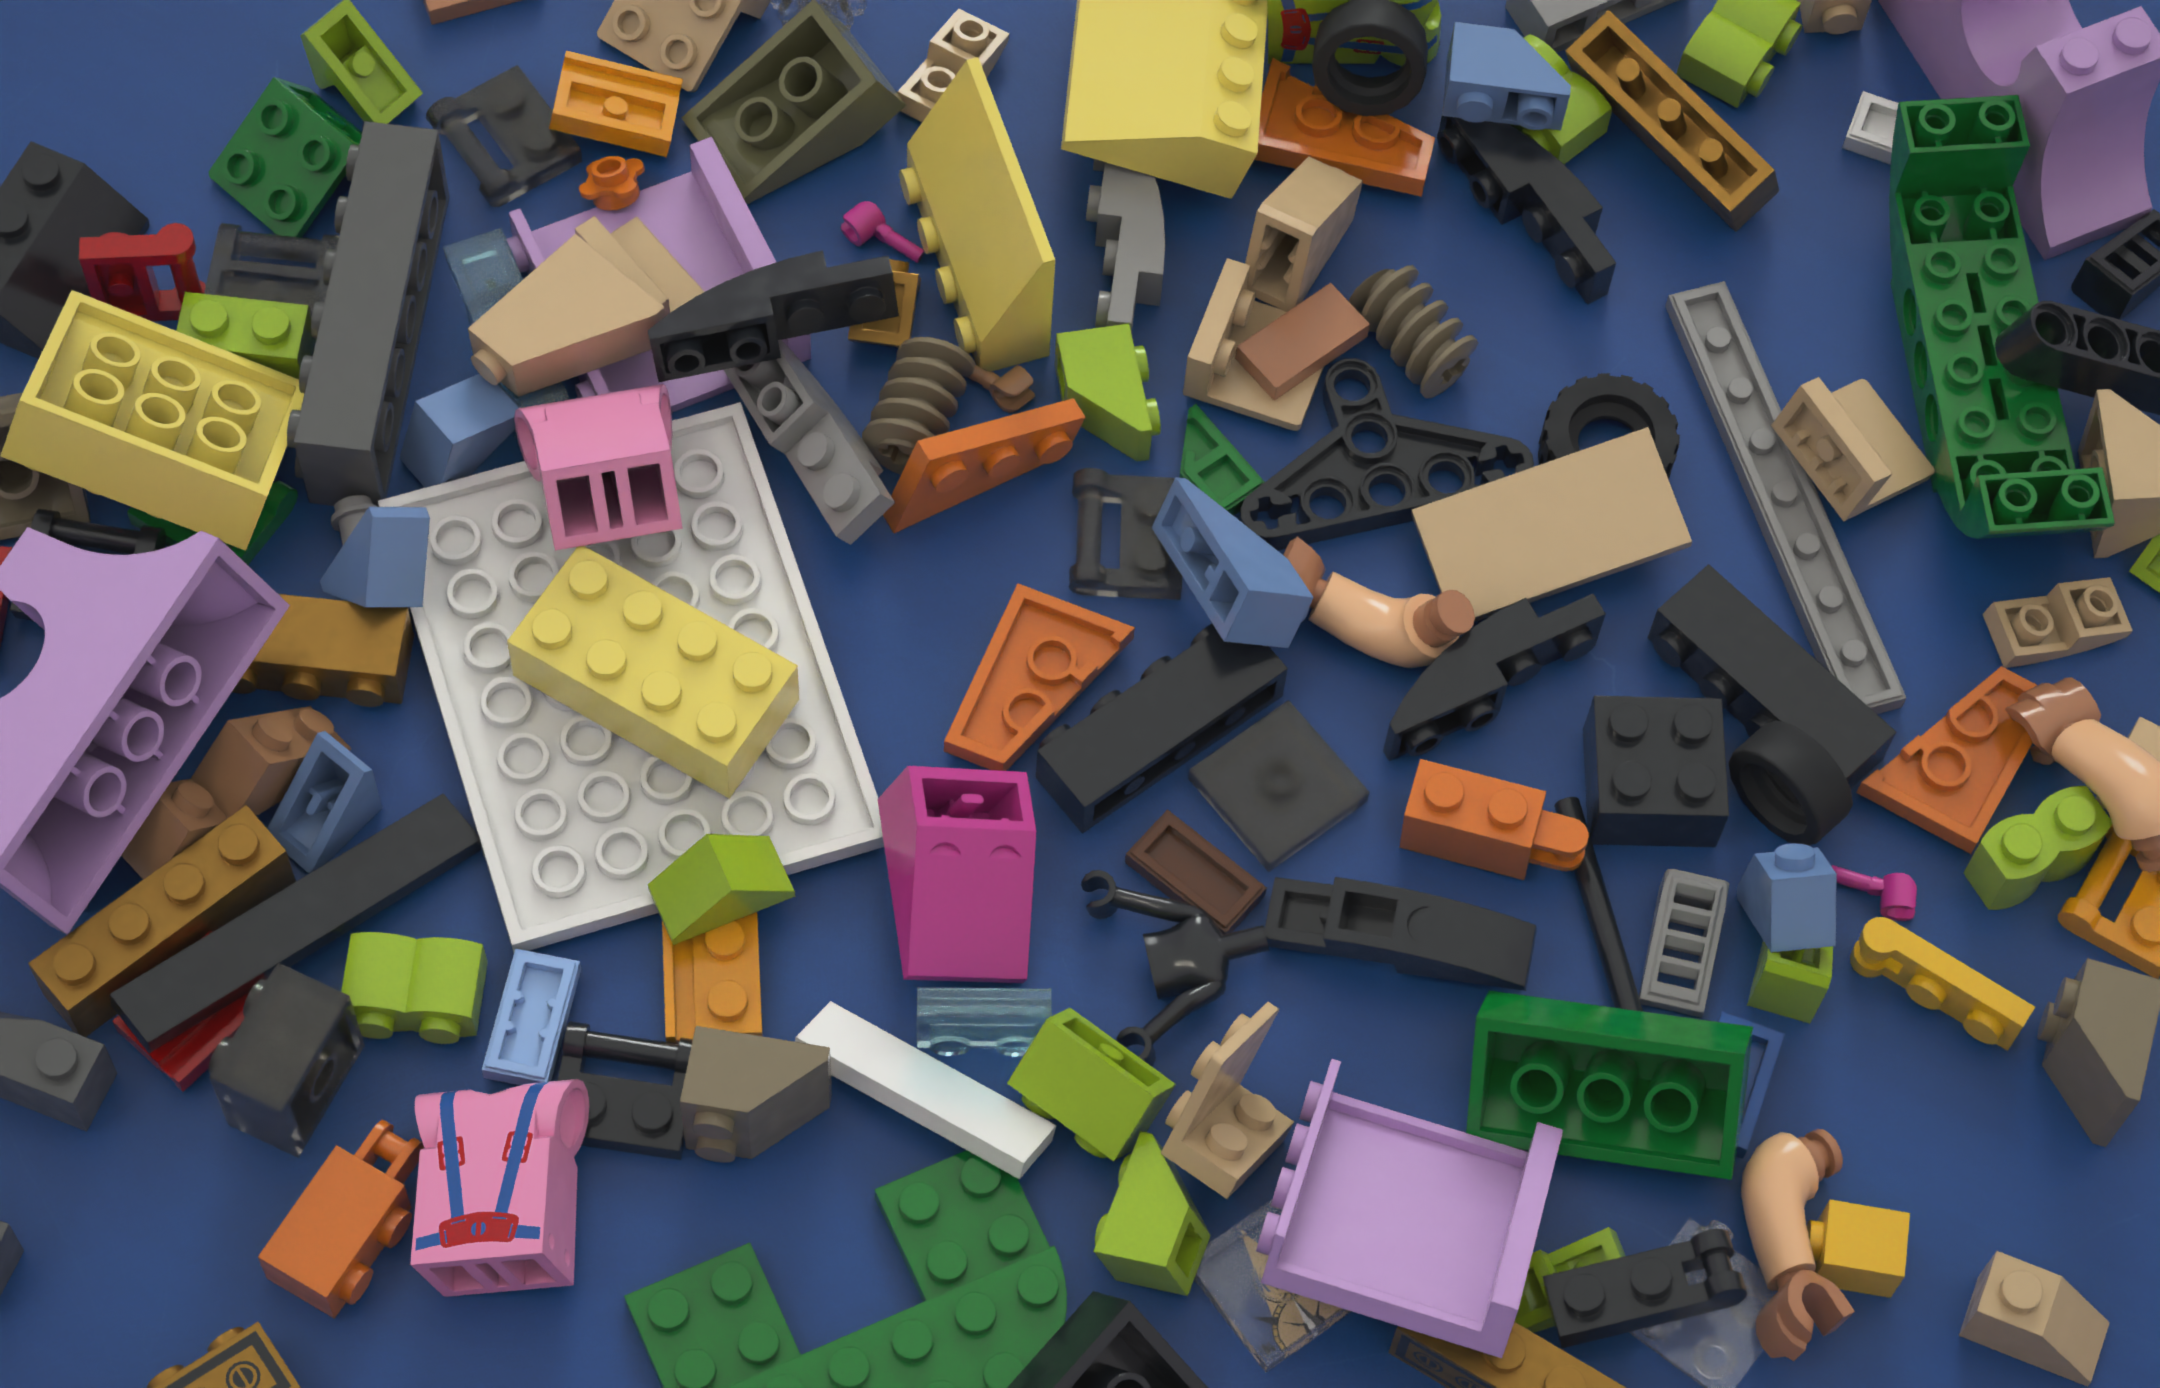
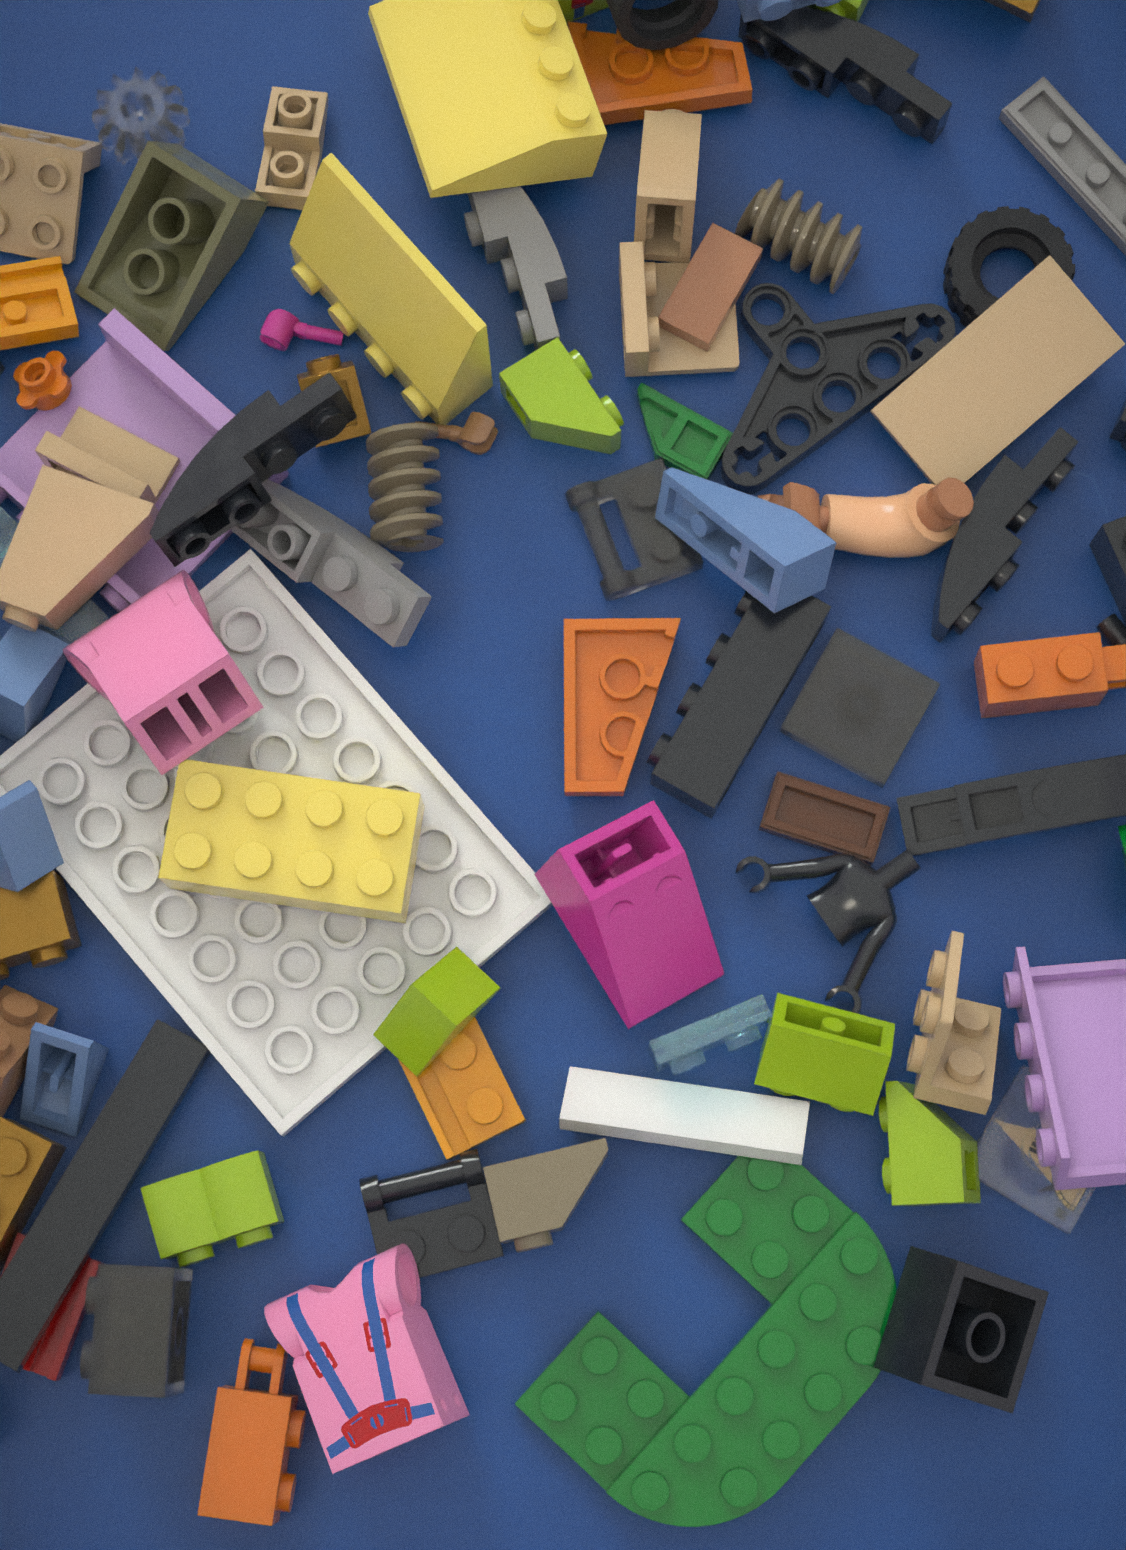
camera: 15 degrees left, 15 degrees up
light blue plate [482,948,581,1085] -> none
orange wing [883,398,1086,534] -> none

